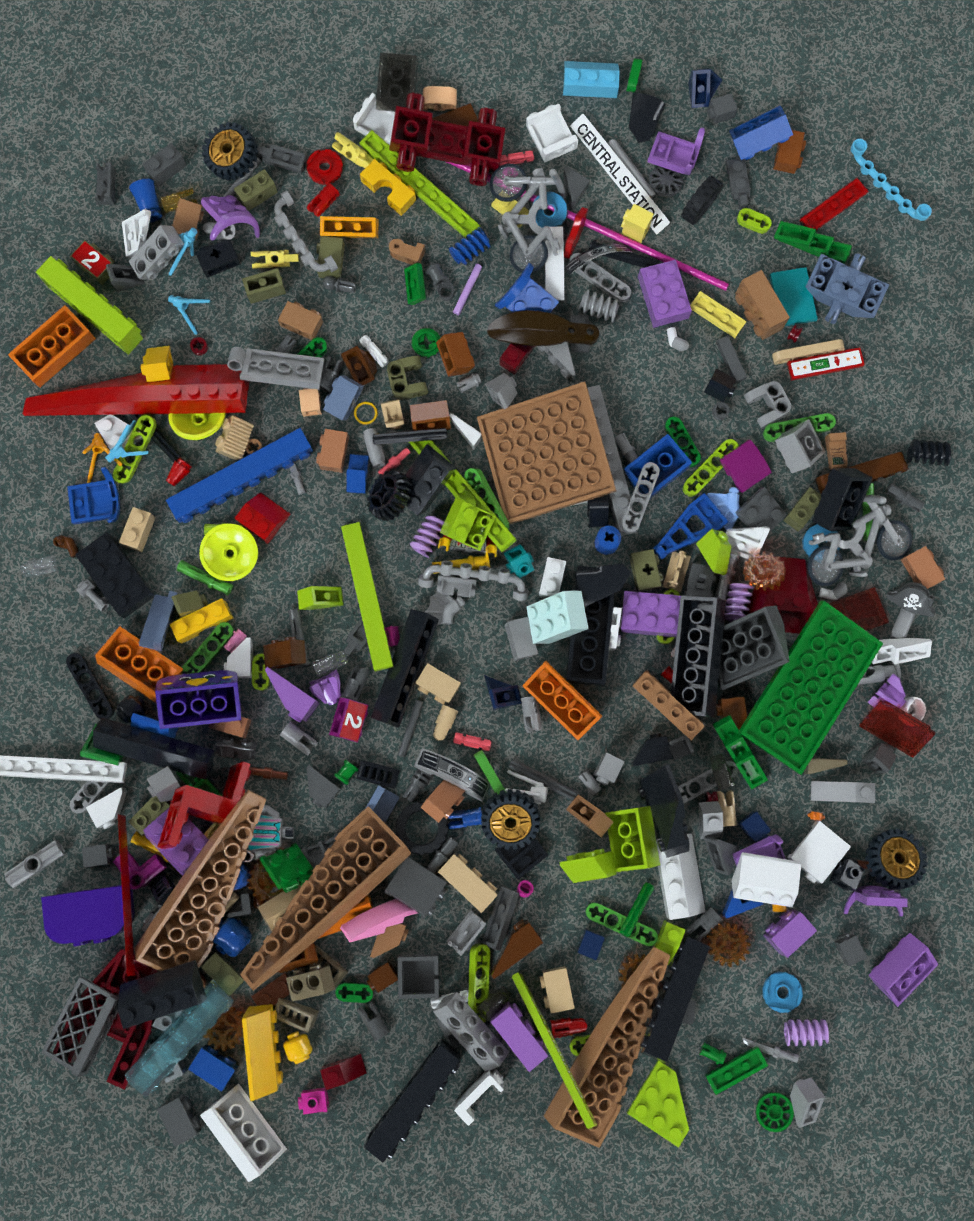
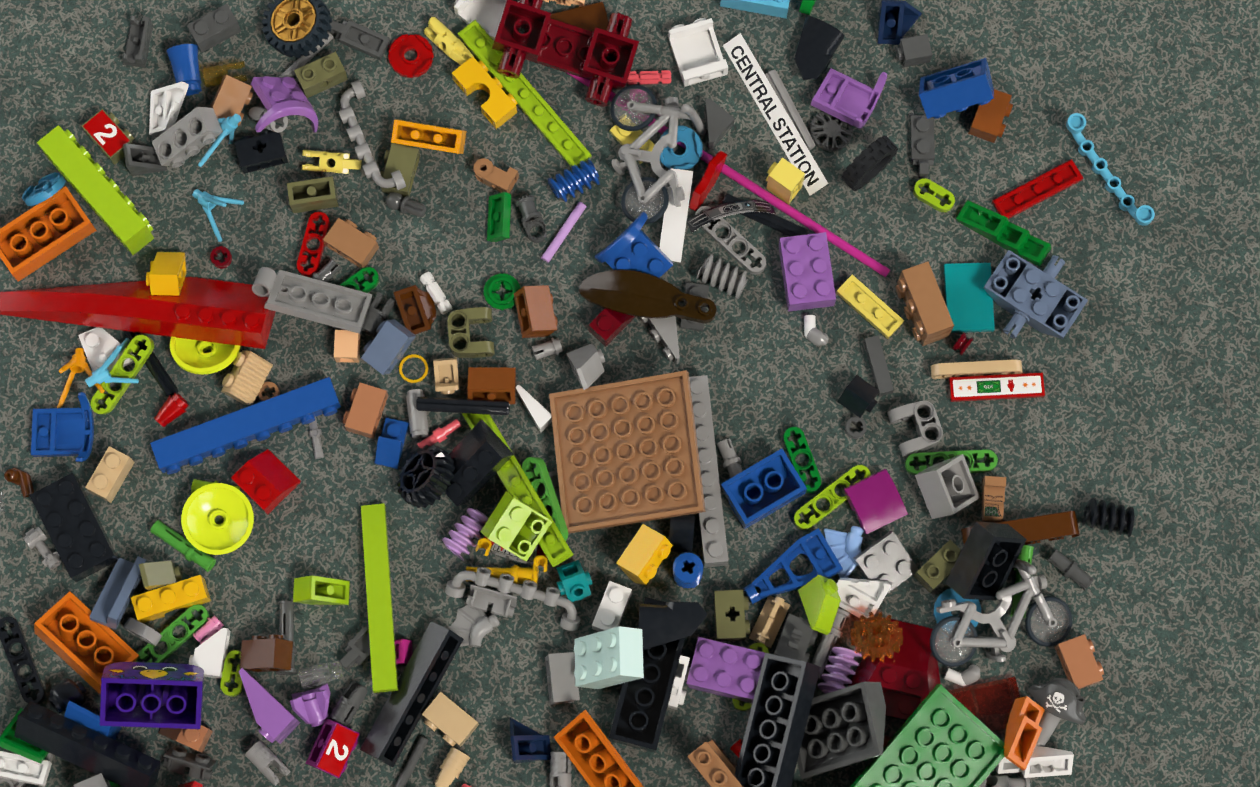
camera: 10 degrees right, 5 degrees down
red hinge [307,183,340,217] -> none
light grey beam [621,462,660,534] -> none
none -> dark azure tile [22,172,66,206]
none -> light grey beam [123,617,162,646]
none -> red beam [297,212,330,277]
none -> yellow slope [616,524,673,585]
none -> orange slope [1004,696,1045,770]

